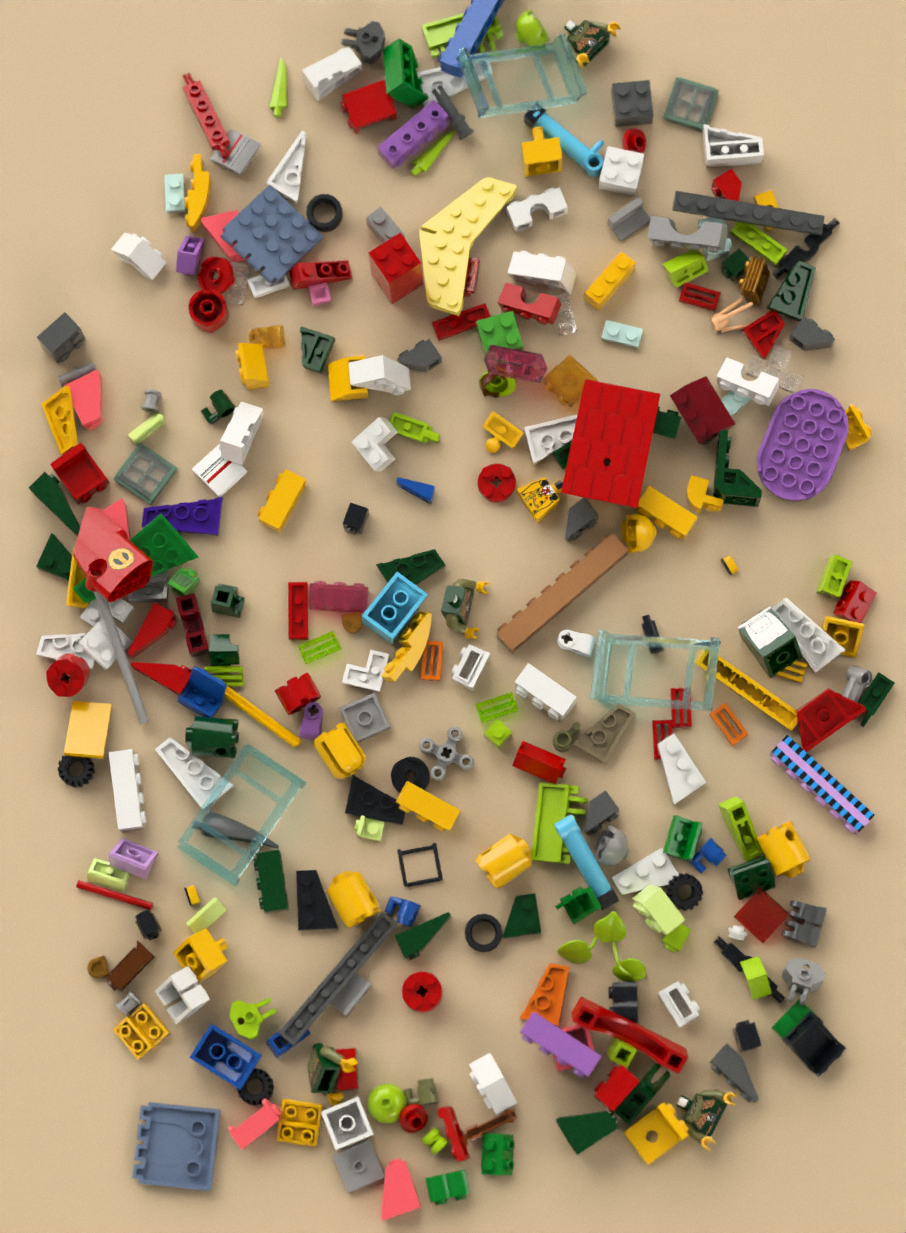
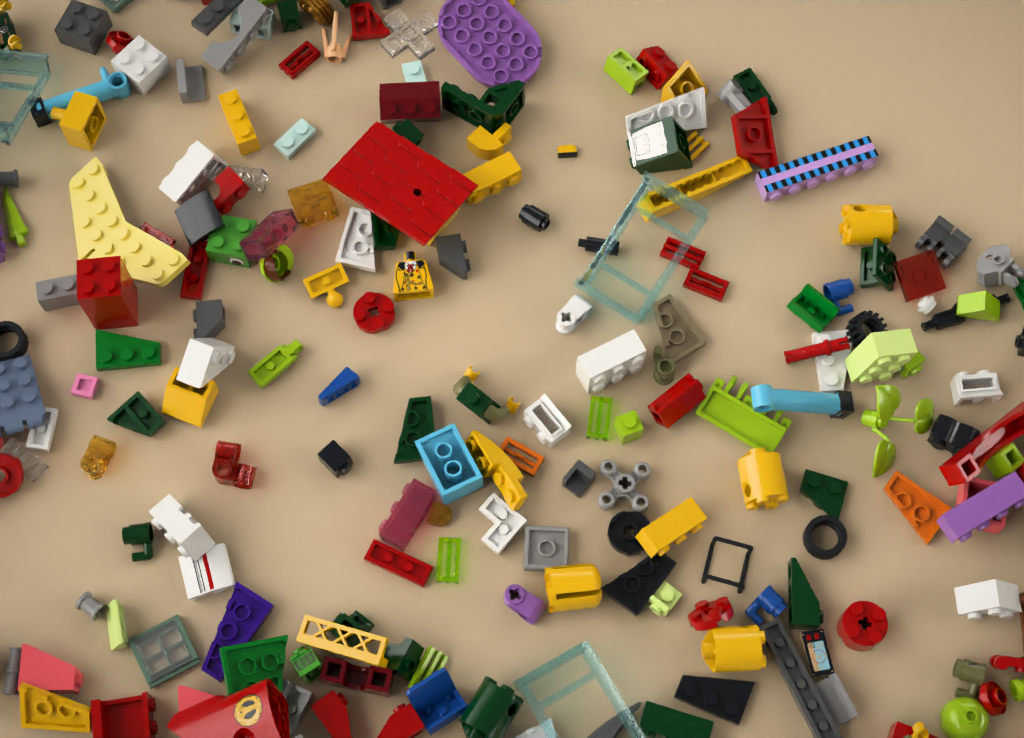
camera: 70 degrees left, 10 degrees down
red brick [189,289,229,333] -> none
yellow axle [224,686,301,748] -> none
yellow slope [235,343,270,390] -> none
yellow brick [257,469,307,533] -> none
red brick [275,672,321,715] -> none
red slope [289,260,352,289] -> none
white brick [352,417,398,472] -> none
medium nougat brick [497,534,629,654] -> none
white arch [507,187,568,233] -> none
green bracket [555,886,602,924] -> none
dark grey slope [585,790,619,834] -> none
light grey cylinder [594,825,629,866] -> none
yellow cylinder [621,514,656,553] -> none
white wing [657,733,706,804] -> none
lime hinge [662,249,709,288] -> none
orange tile [709,703,748,746] -> none
white arch [717,358,779,406] -> none
lime slope [718,796,763,862] -> none
none -> green wing [96,330,162,371]
none -> slope [174,189,226,247]
none -> clear red piece [212,440,257,489]
none -> yellow fence [296,614,389,668]
none -> black brick [519,204,550,232]
none -> dark grey panel [562,459,596,498]
none -> red plate [688,597,734,631]
none -> red pin [784,336,850,364]
none -> tile [800,629,835,679]

